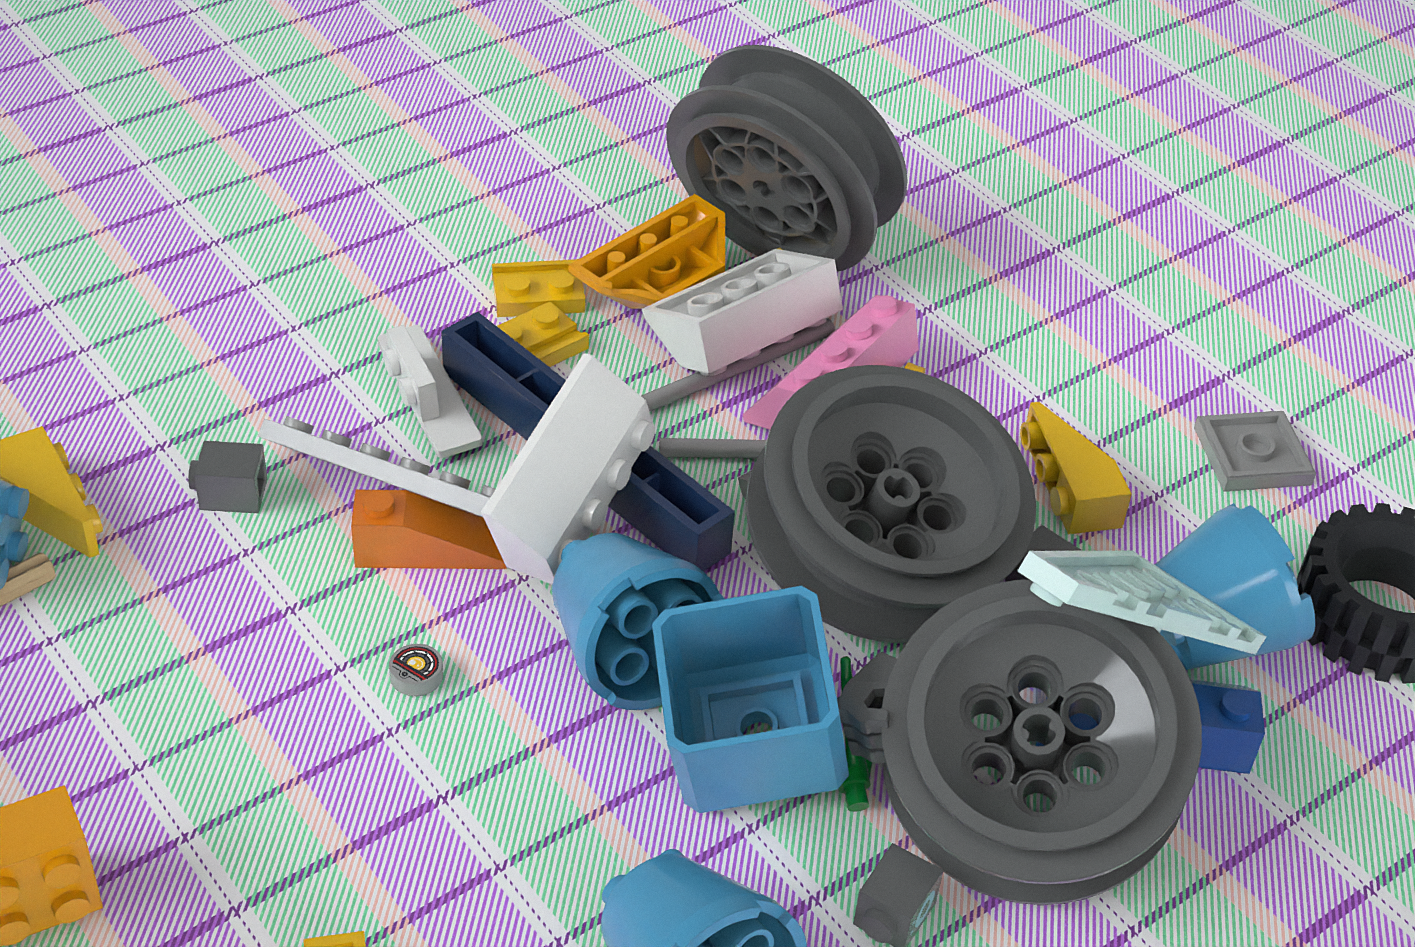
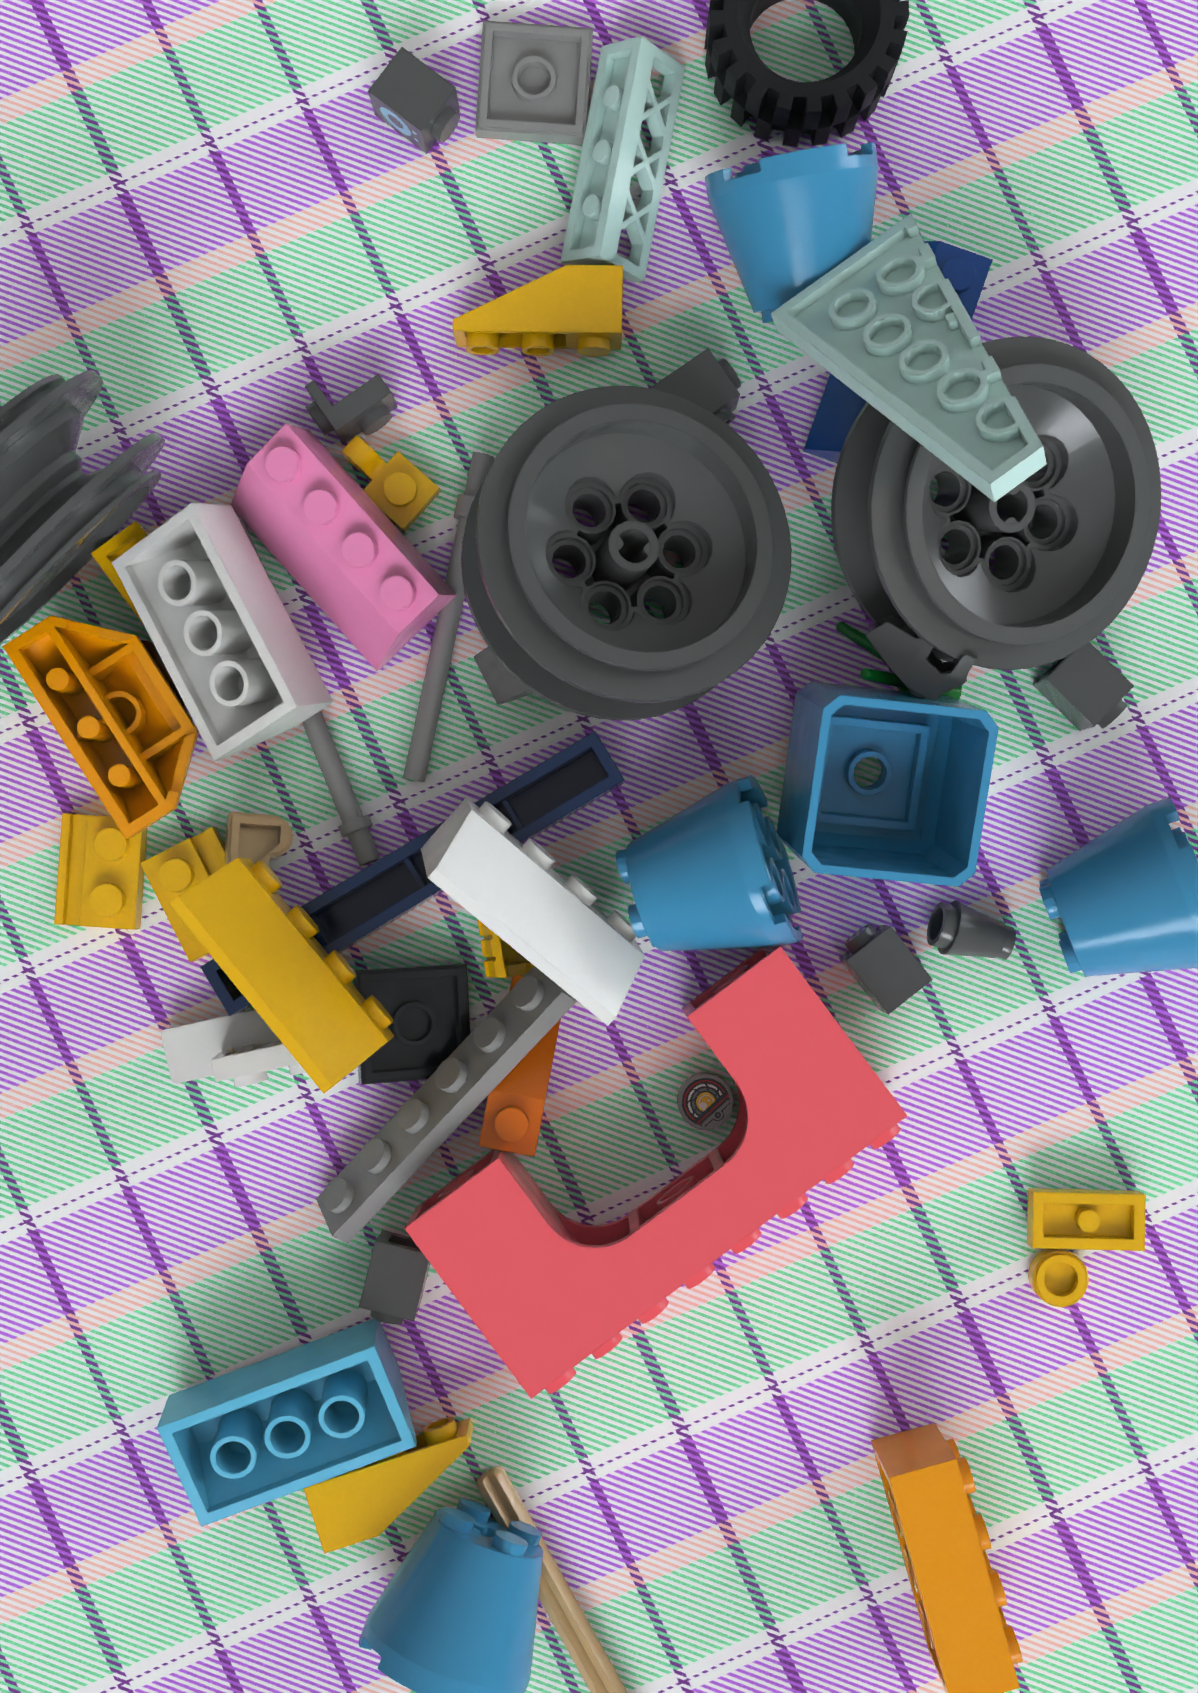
camera: 75 degrees left, 45 degrees up
none -> medium azure slope [157,1319,417,1527]
none -> yellow slope [168,857,395,1094]
none -> tan tile [225,811,293,865]
none -> dark grey bracket [305,374,398,444]
none -> black tile [353,964,471,1085]
none -> dark grey brick [368,47,460,154]
none -> coral arch [404,946,907,1399]
none -> light aqua fence [560,36,685,283]
none -> dark grey brick [838,923,933,1015]
none -> dark grey cone [927,900,1016,960]

